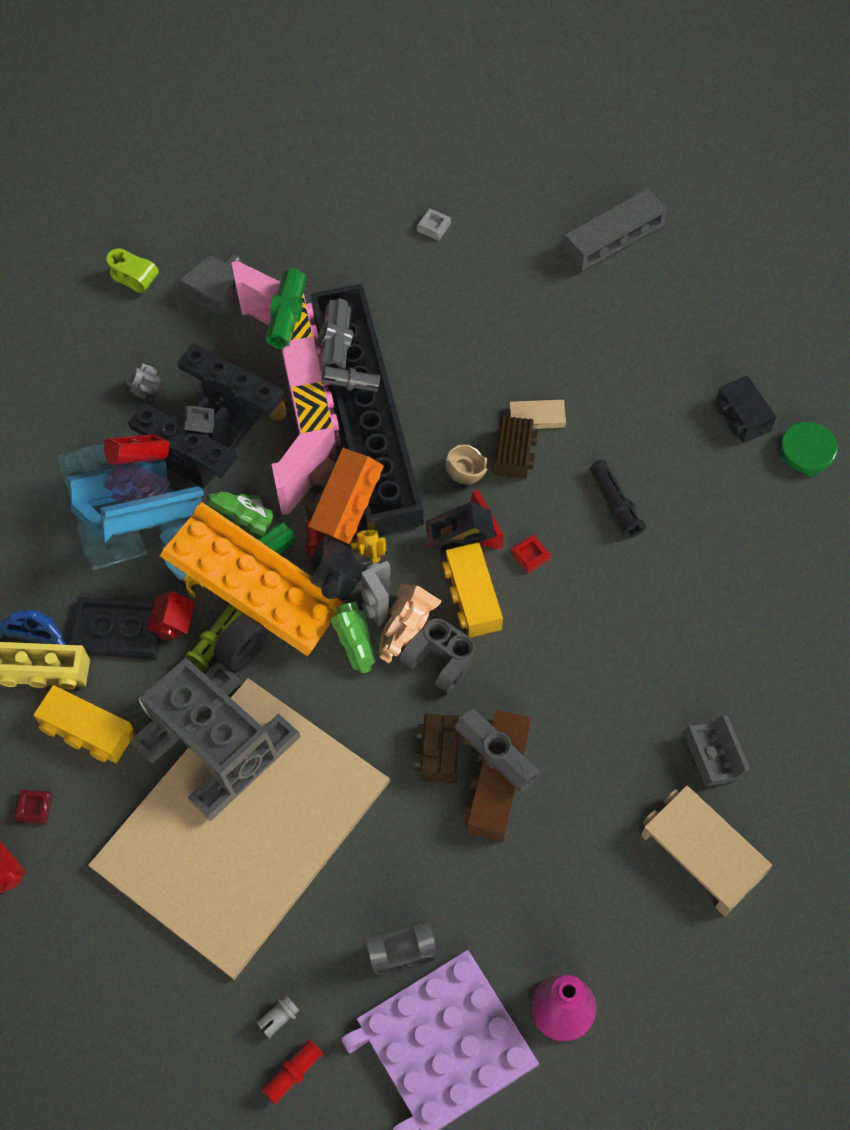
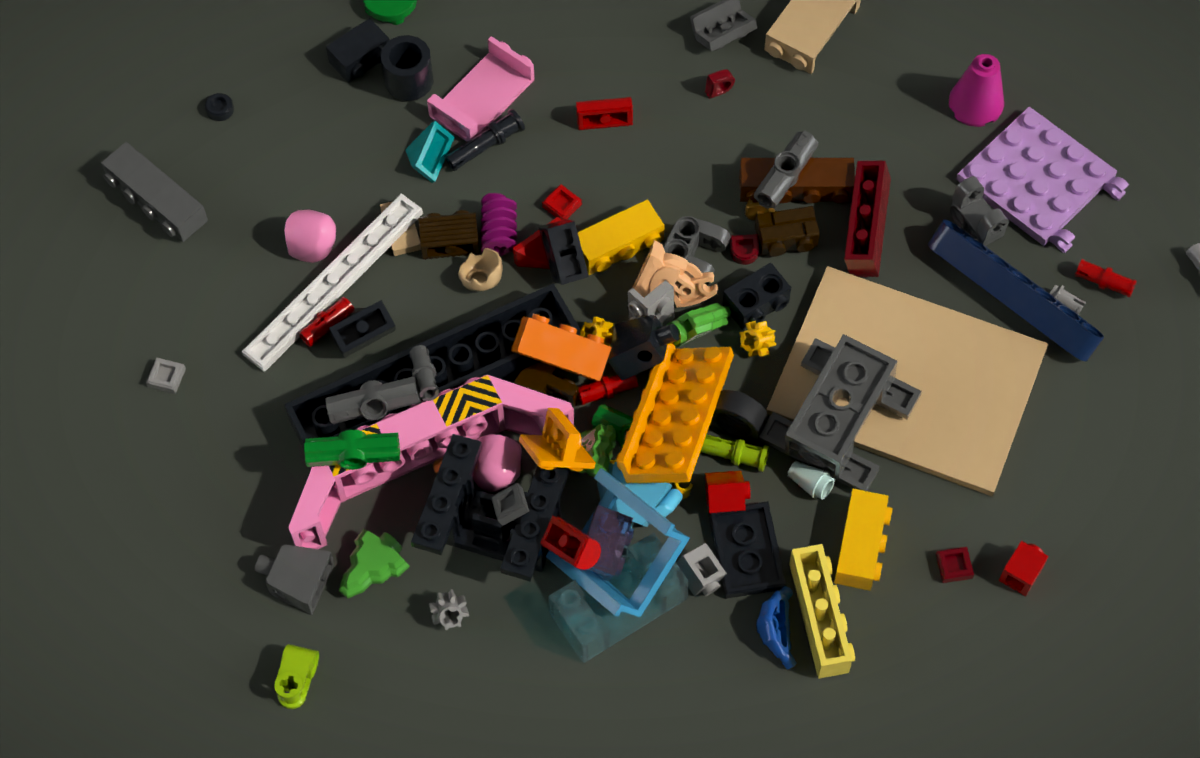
camera: 105 degrees left, 0 degrees up
none -> black tile [205,93,234,121]
none -> white tile [242,193,423,372]
none -> bright pink piece [284,210,336,263]
none -> red pin [298,297,355,347]
none -> black brick [329,300,396,358]
none -> bright green rock [339,529,410,599]
none -> black piece [381,35,434,101]
none -> teal slope [405,121,455,183]
none -> bright pink panel [427,36,534,142]
none -> bright pink piece [472,435,522,493]
none -> magenta piece [481,193,517,257]
none -> light orange bracket [519,408,596,471]
none -> red brick [576,97,633,130]
none -> light grey brick [672,543,727,596]
none -> dark red tile [705,69,735,99]
none -> black brick [722,262,792,330]
none -> dark red tile [729,234,759,265]
none -> yellow gear [739,321,776,357]
none -> dark red brick [844,161,891,277]
none -> dark blue beam [927,220,1104,362]

